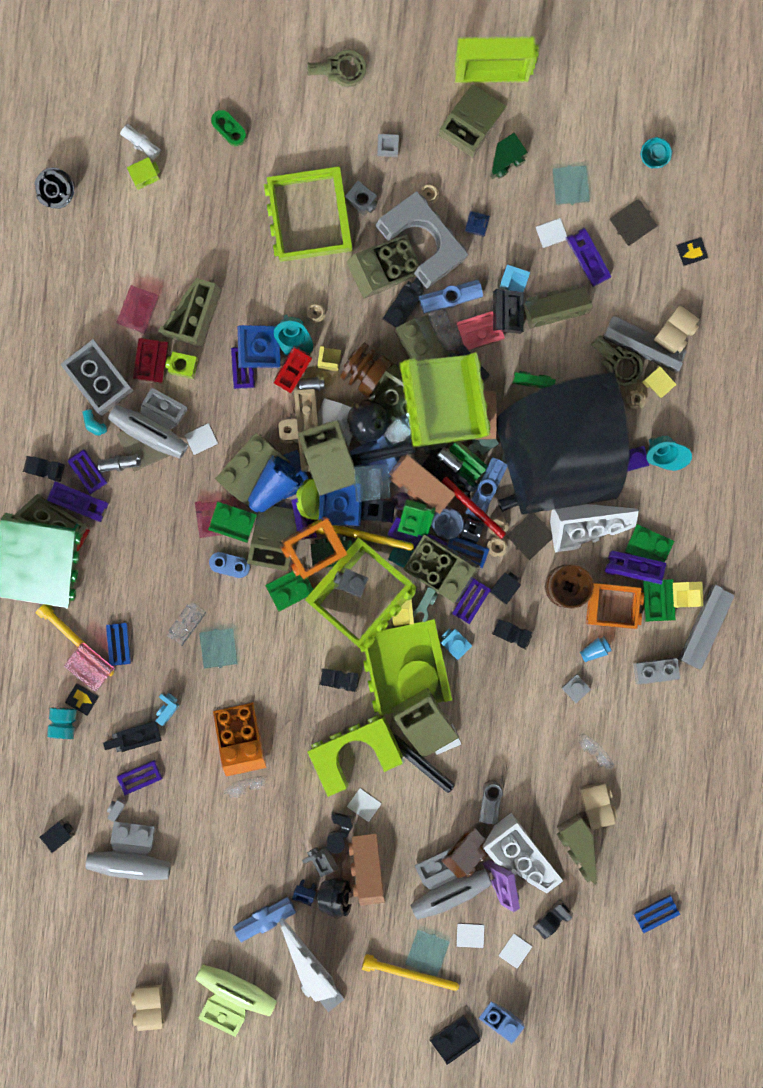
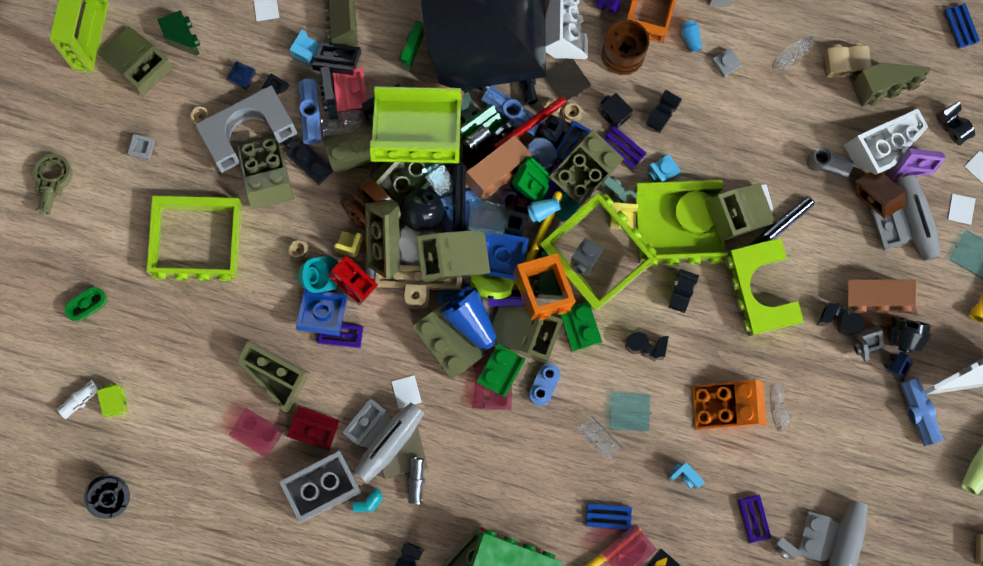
camera: 85 degrees left, 10 degrees down
dark purple plate [47,481,109,522] -> none
dark purple tile [67,449,108,495] -> none
black hinge [103,721,162,752] -> none
lime brick [166,352,198,379] -> none
dark grey brick [345,181,378,216] -> none
white sticker [347,789,382,822] -> none
none -> black tile [260,74,290,95]
none -> black plate [319,66,338,120]
none -> olive slope [365,200,402,279]
none -> medium azure cone [527,197,561,222]
none -> black leg [625,332,669,361]

